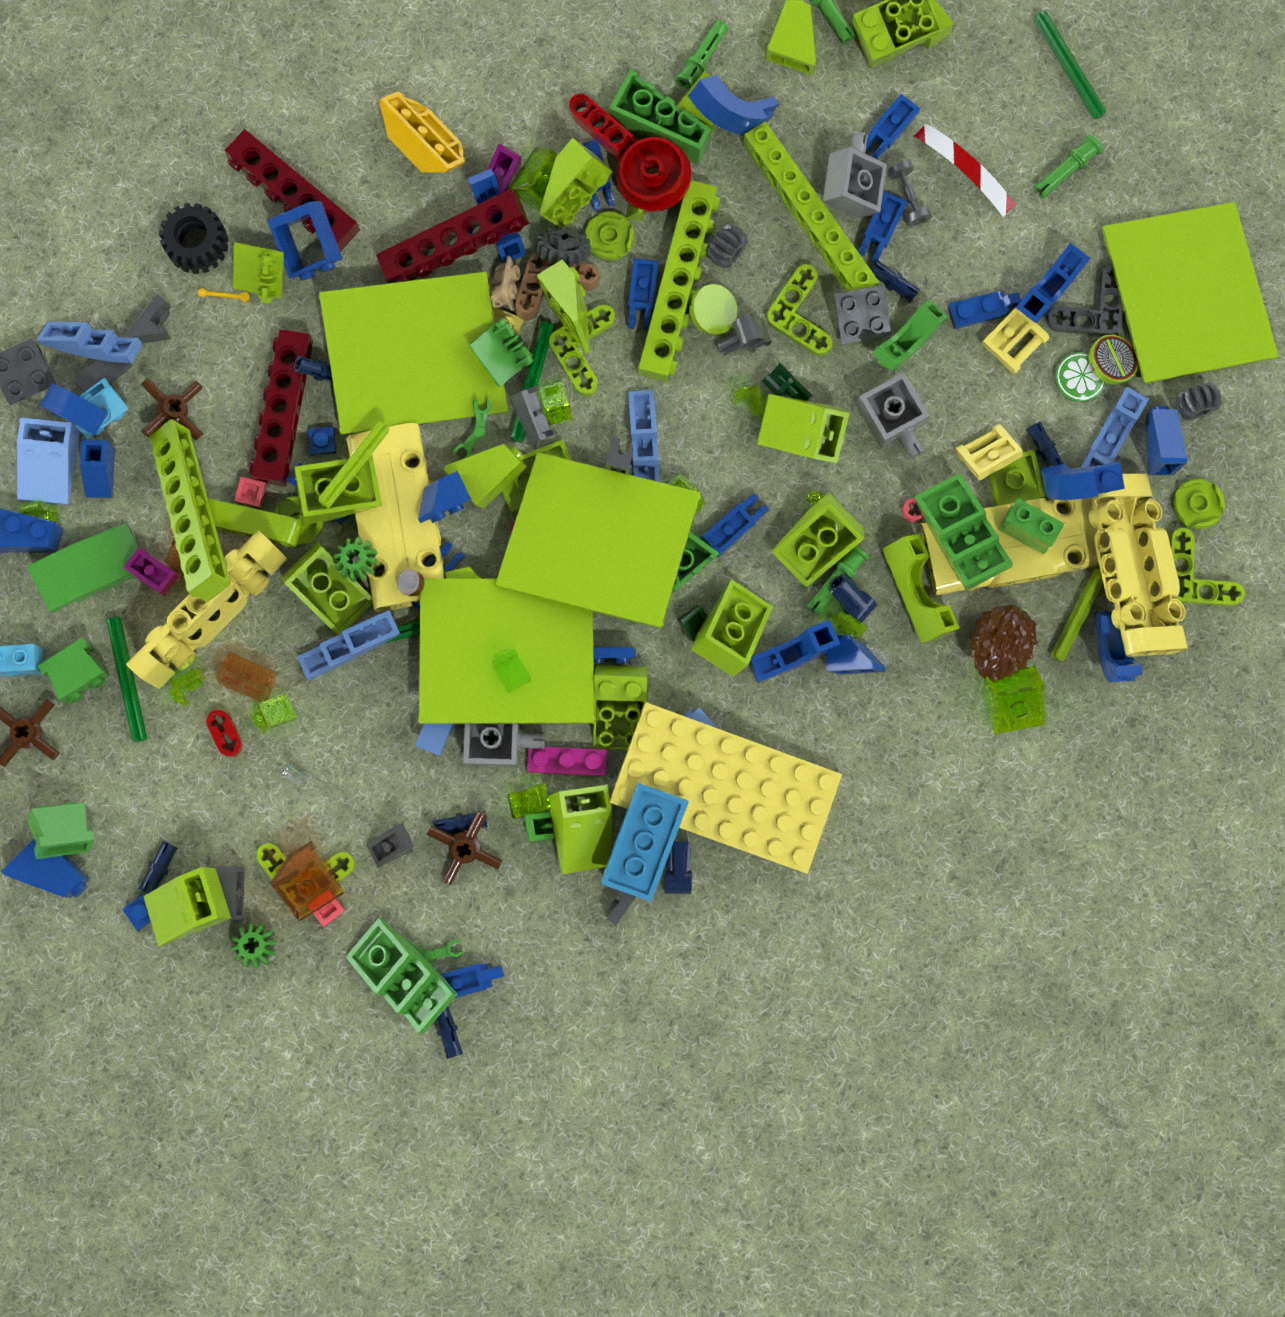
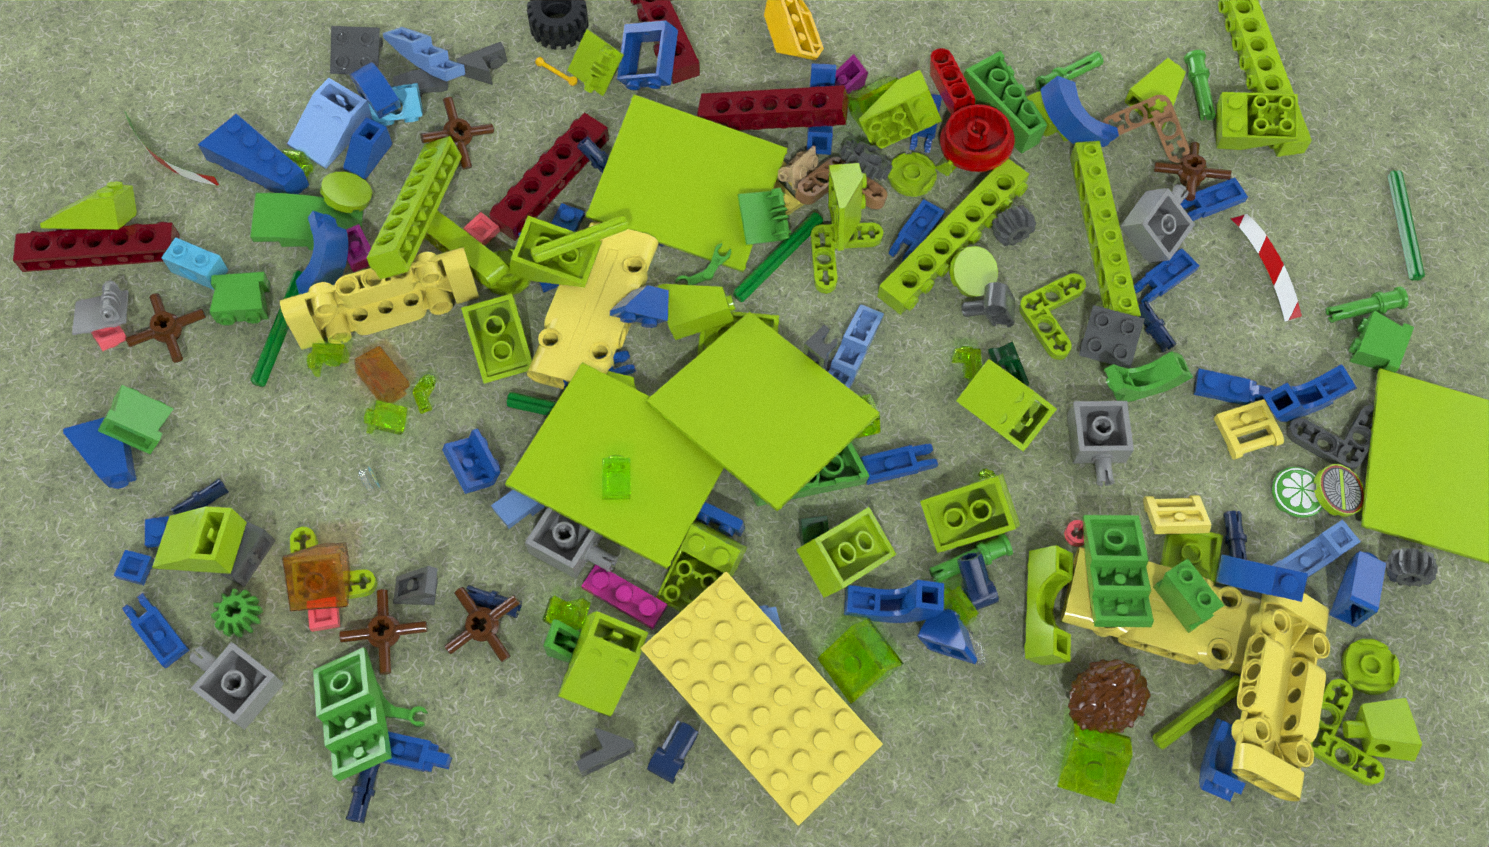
camera: 25 degrees right, 15 degrees down
red beam [206,710,243,757] -> none
medium blue slope [297,610,400,681] -> none
bright green gear [333,537,379,582] -> none
tile [397,569,424,597] -> none
dark grey hinge [510,385,556,444] -> none
clear neon green bracket [538,381,573,425] -> none
dark azure plate [601,782,689,902] -> none
flat silver wheel [888,160,932,227] -> none
none -> blue plate [114,550,155,586]
none -> blue hinge [122,593,190,669]
none -> light grey brick [189,642,284,730]
none -> blue arch [296,211,348,295]
none -> lime tile [320,172,372,213]
none -> reddish brown bar [339,589,428,675]
none -> clear neon green arm [412,374,436,414]
none -> blue bracket [442,429,501,494]
none -> clear neon green slope [817,618,904,704]
none -> medium nougat beam [1103,95,1190,163]
none -> reddish brown bar [1154,142,1232,201]
none -> lime torso [1342,698,1423,761]
none -> bright green hips [1349,310,1414,373]

